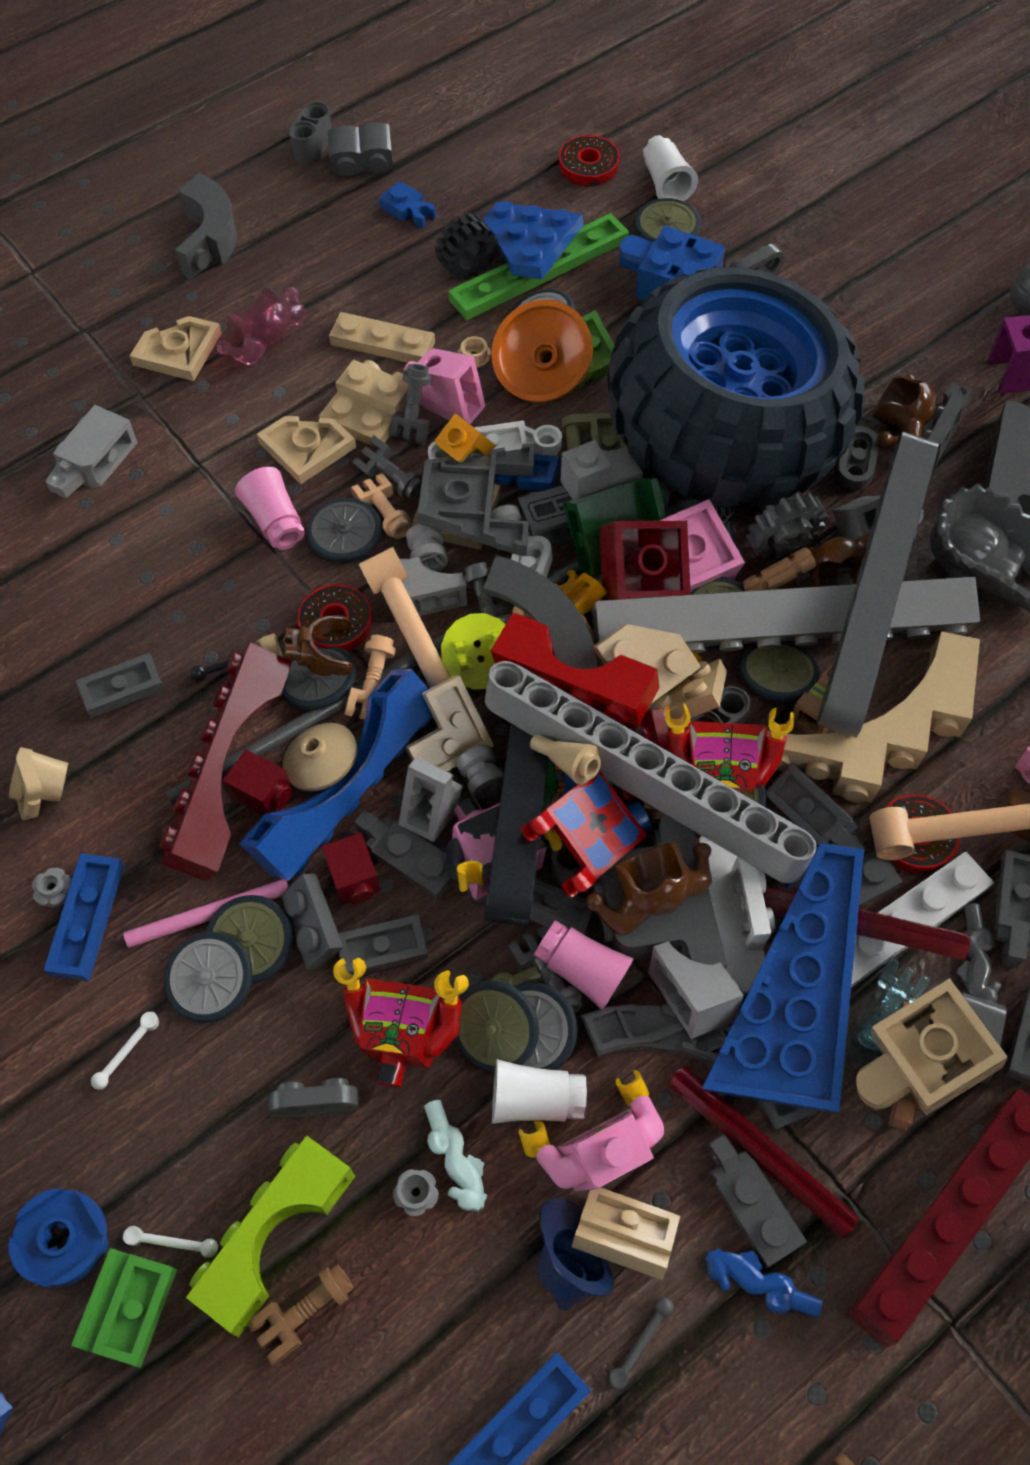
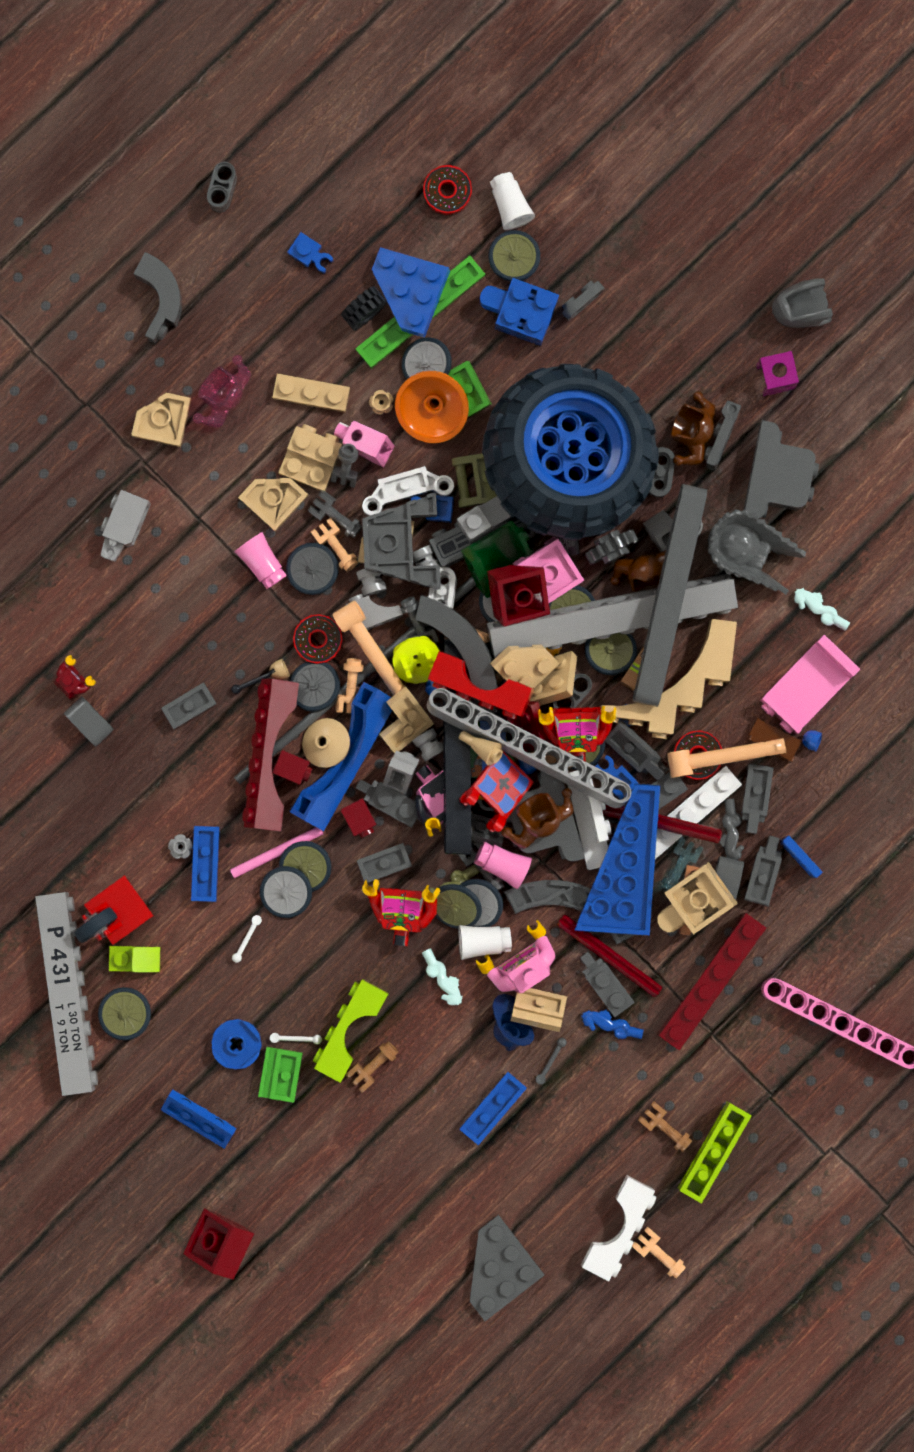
camera: 10 degrees left, 25 degrees up
tan piece [9,747,69,820] -> none
dark grey plate [268,1078,359,1118] -> none
dark grey plate [281,874,343,969] -> none
reddish brown helmet [283,616,353,676] -> none
dark grey brick [328,122,394,176] -> none
light grey plate [393,1169,439,1216] -> none
light orange bracket [435,413,496,463] -> none
light orange plate [555,570,608,615] -> none
light grey arch [648,941,744,1039] -> none
medium nougat axle [743,548,816,591] -> none

